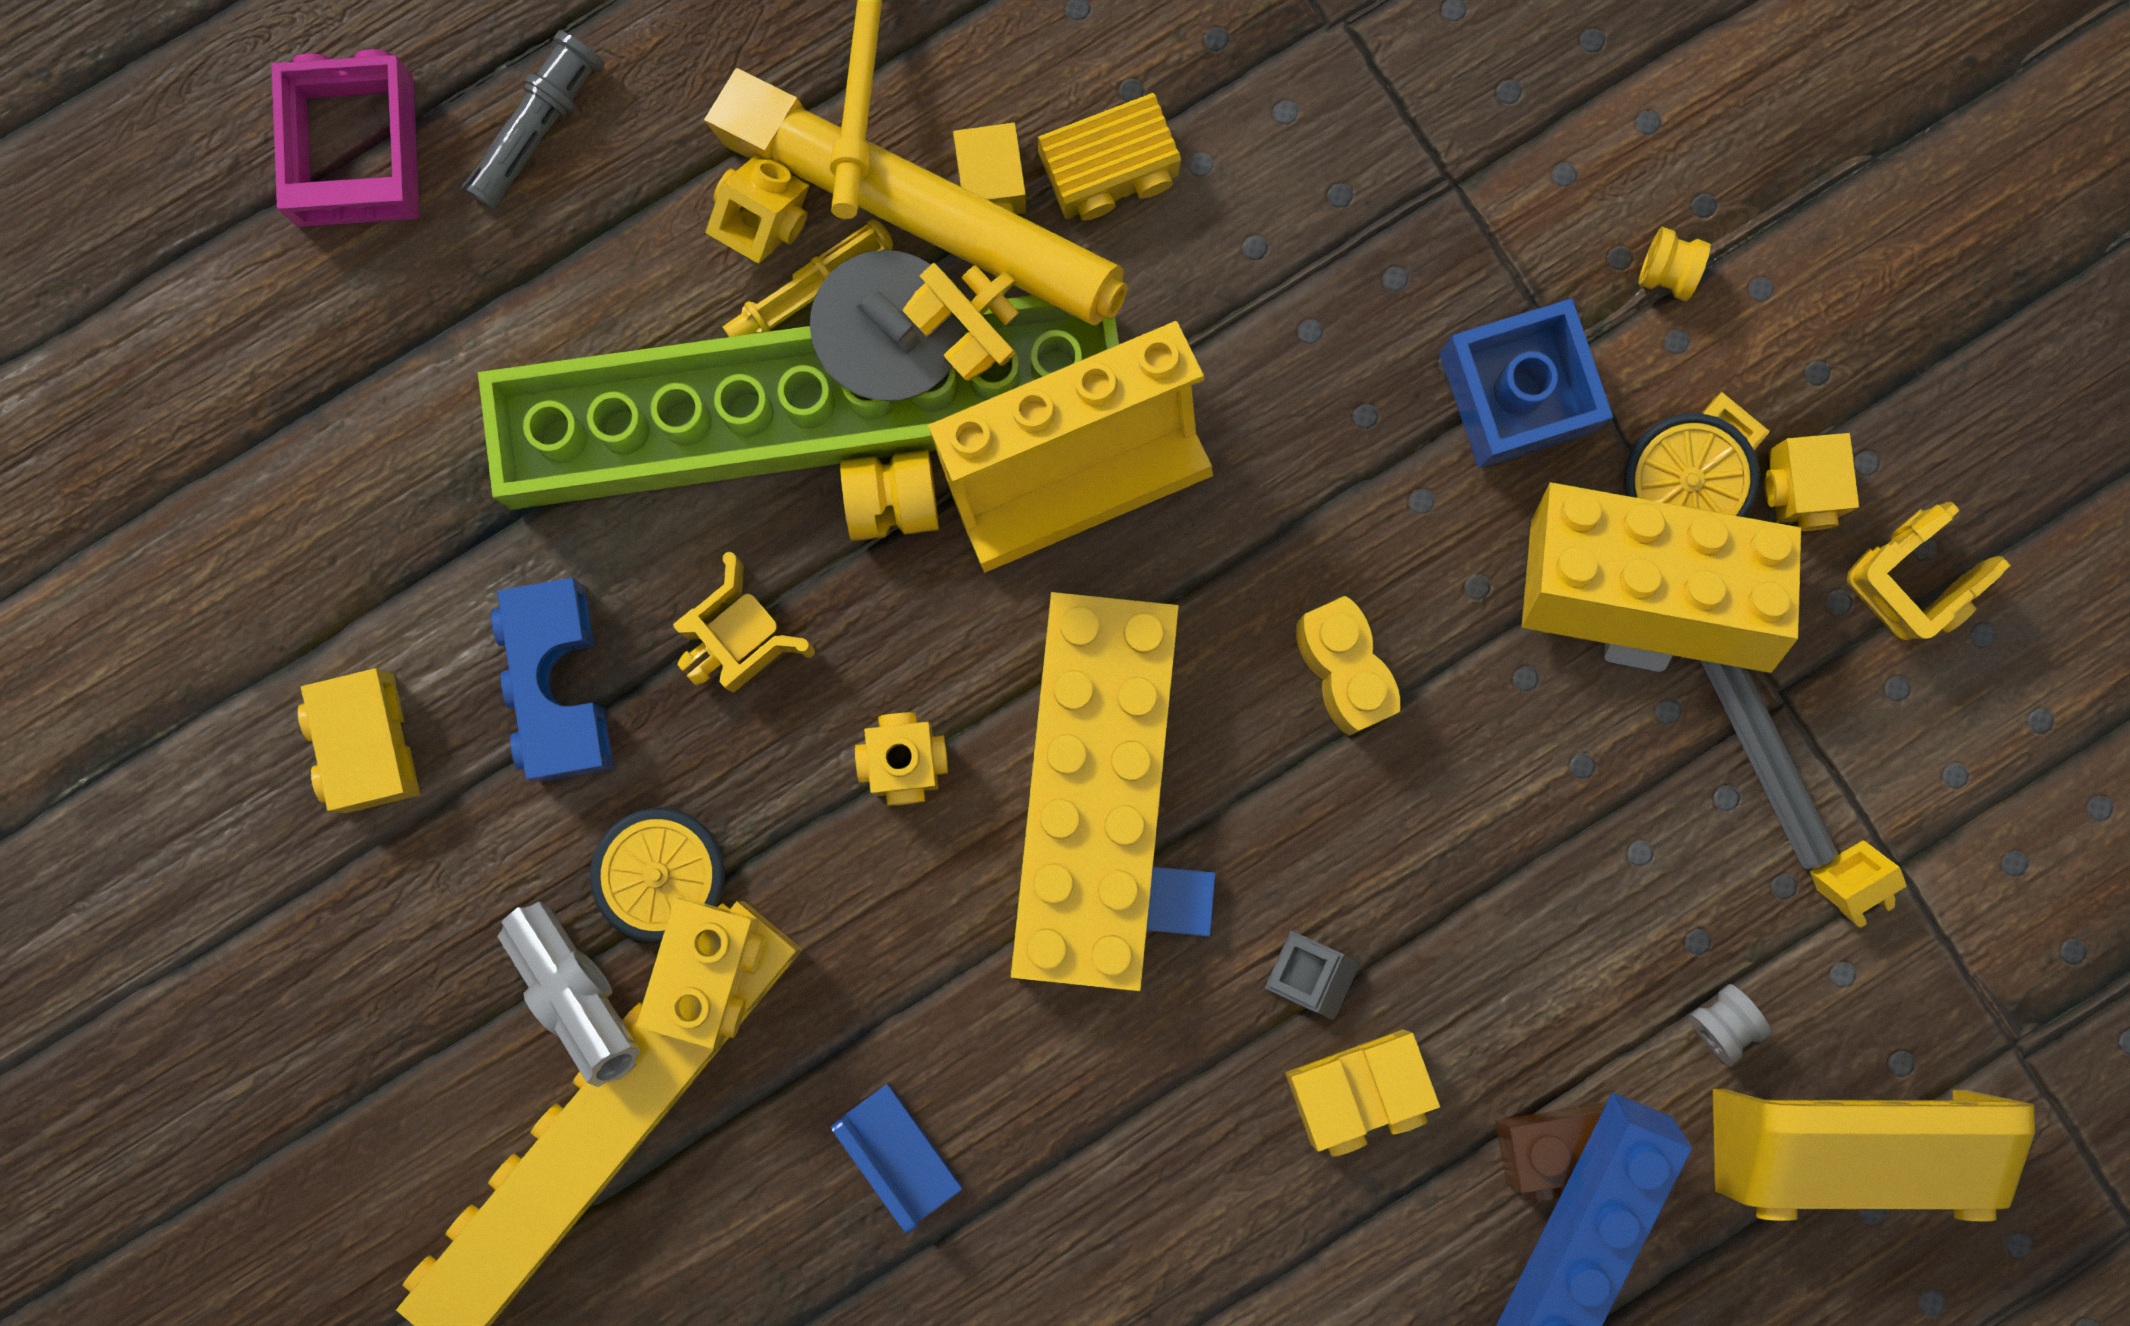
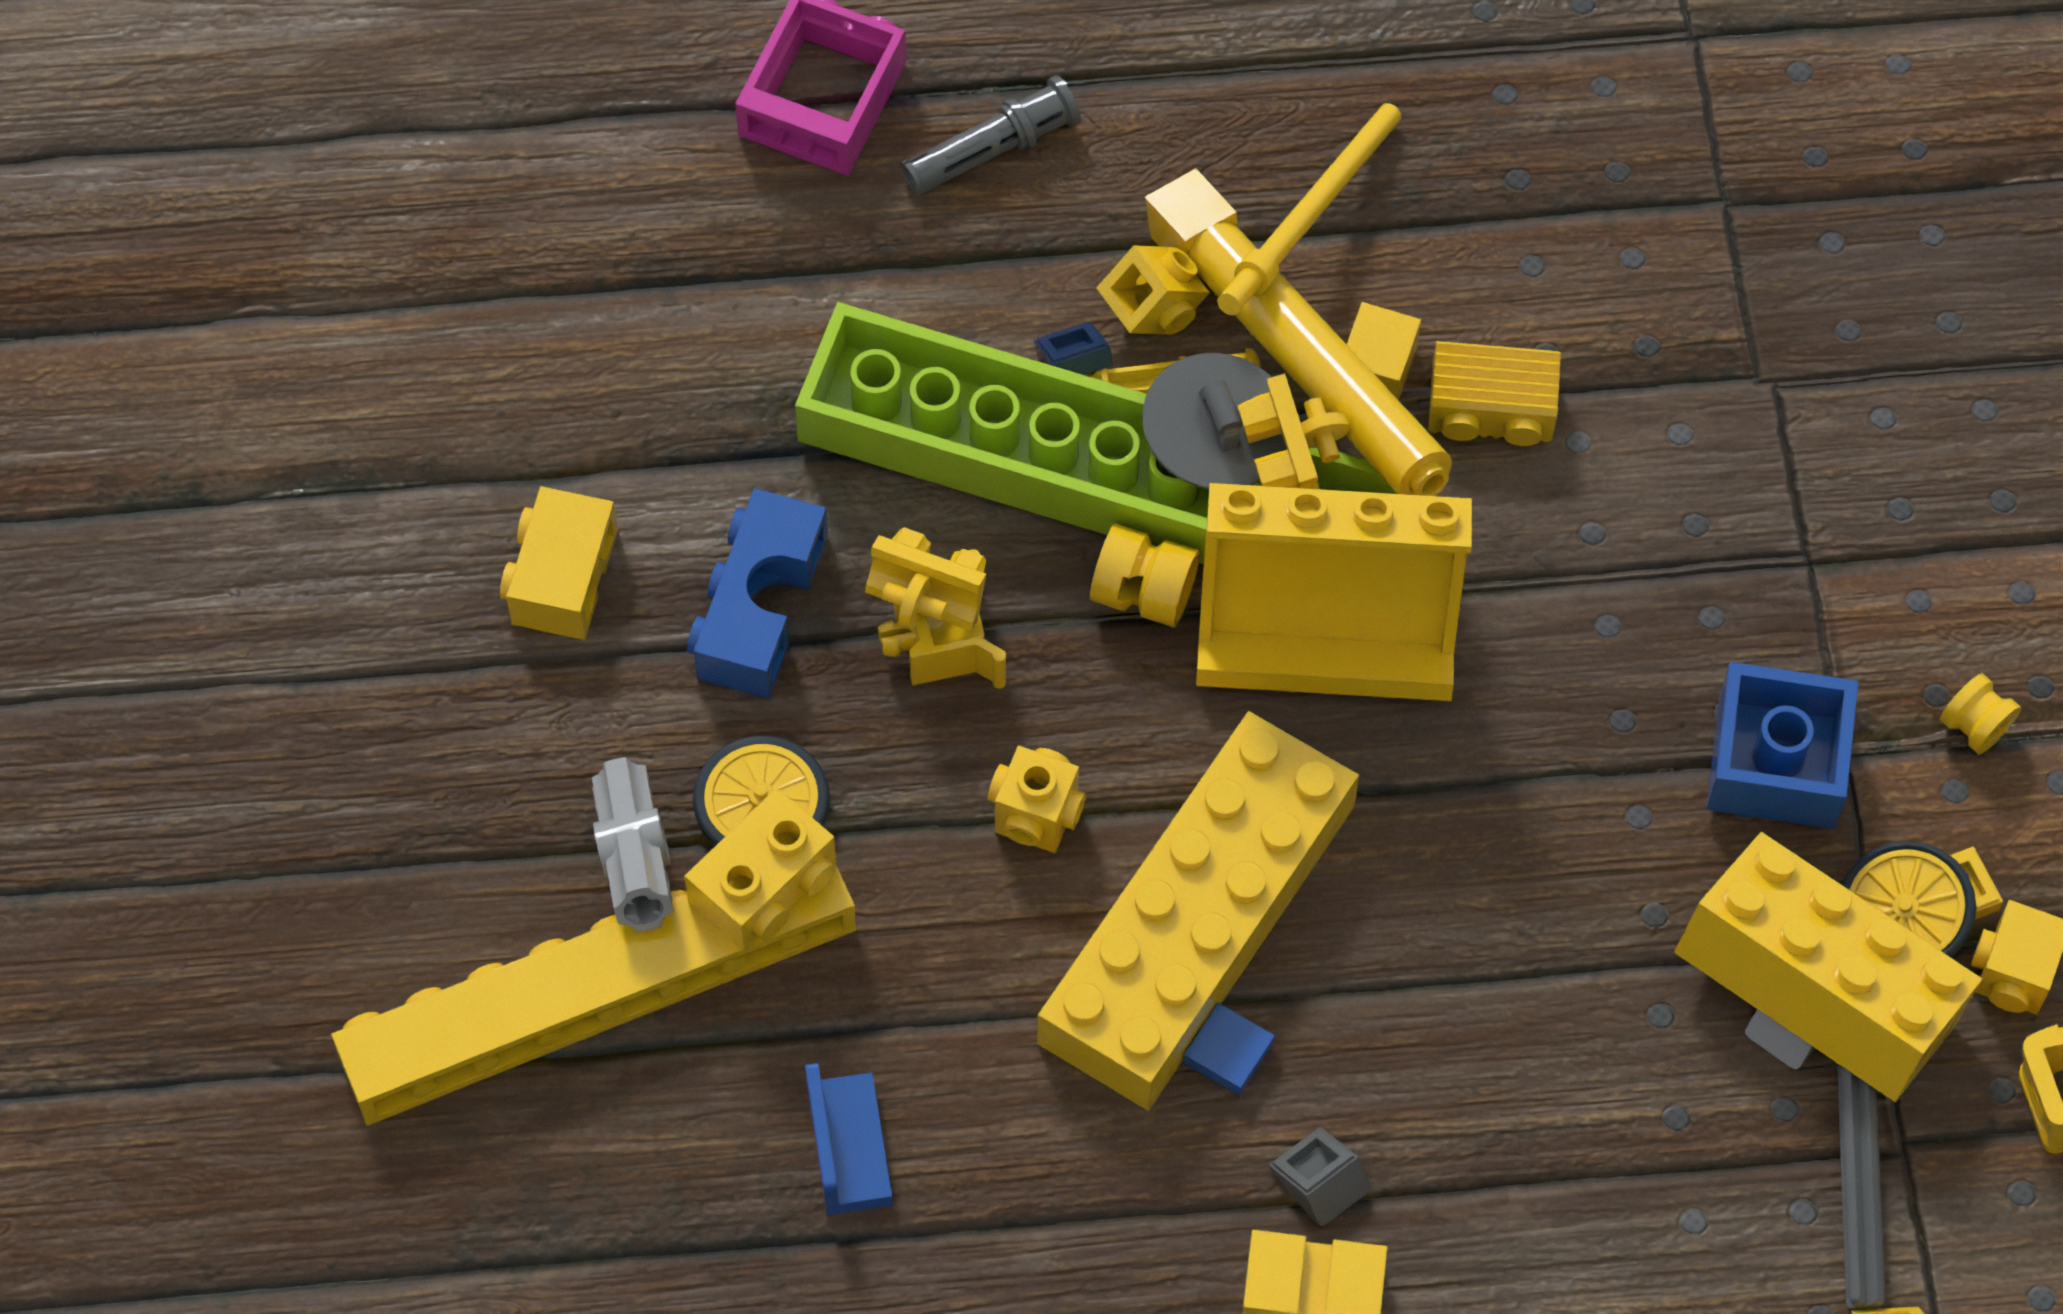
camera: 30 degrees right, 20 degrees down
yellow brick [1296,596,1400,736] -> none
none -> yellow hips [865,527,986,631]
none -> dark blue tile [1034,322,1114,375]

